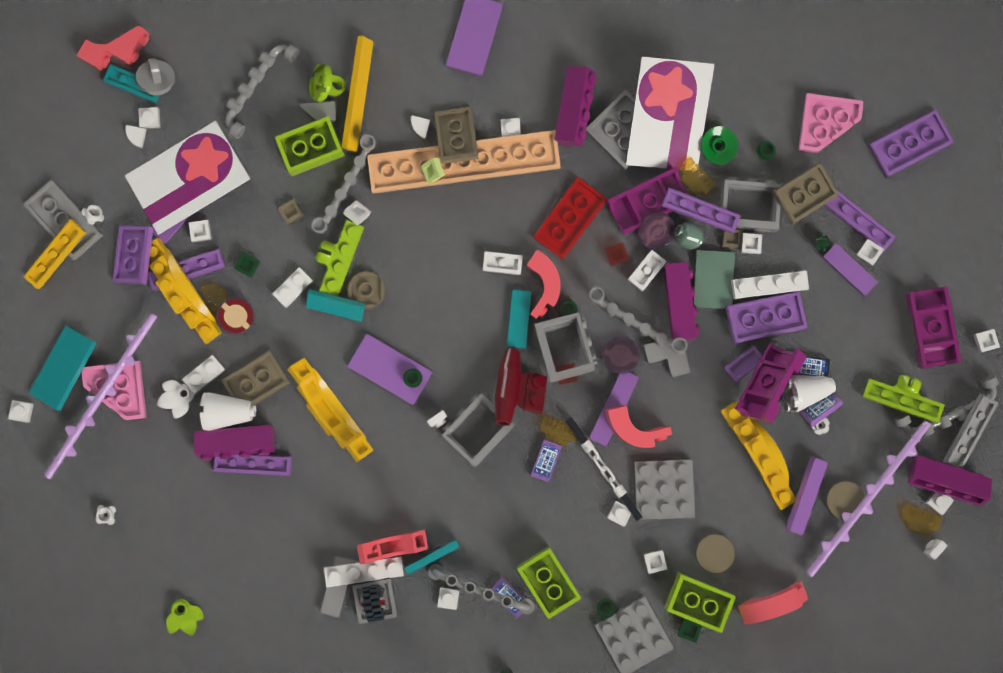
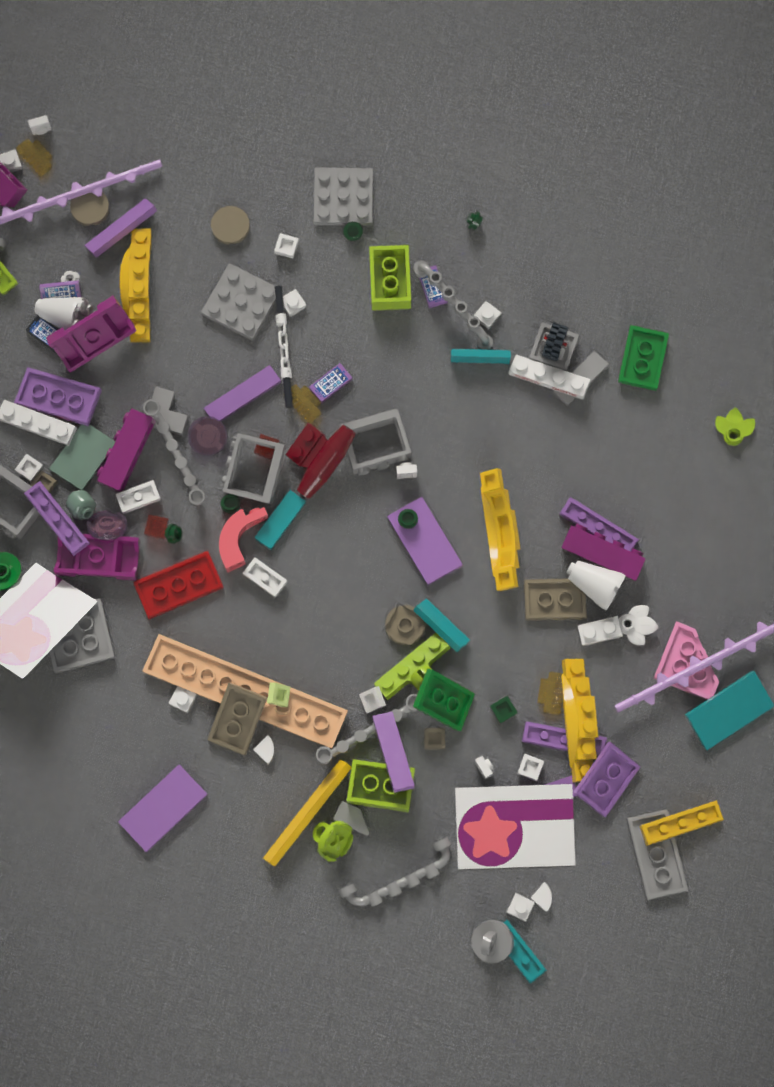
camera: 150 degrees left, 10 degrees down
coral arch [76,26,149,72] -> none
white plate [81,205,104,225] -> none
white plate [96,505,116,525] -> none
tile [216,297,255,335] -> none
white plate [272,267,313,308] -> none
coral arch [357,530,428,565] -> none
magenta brick [555,66,596,146] -> none
coral arch [604,405,672,448] -> none
lime brick [664,572,736,633] -> none
dark green plate [677,618,702,643] -> none
clear yellow piece [679,157,716,194] -> none
medium lavender tile [723,345,762,383] -> none
coral arch [738,581,809,624] -> none
none -> dark green plate [165,523,183,544]
none -> medium lavender tile [372,711,415,793]
none -> green plate [413,669,475,732]
none -> white plate [474,756,494,780]
none -> green plate [618,325,669,391]

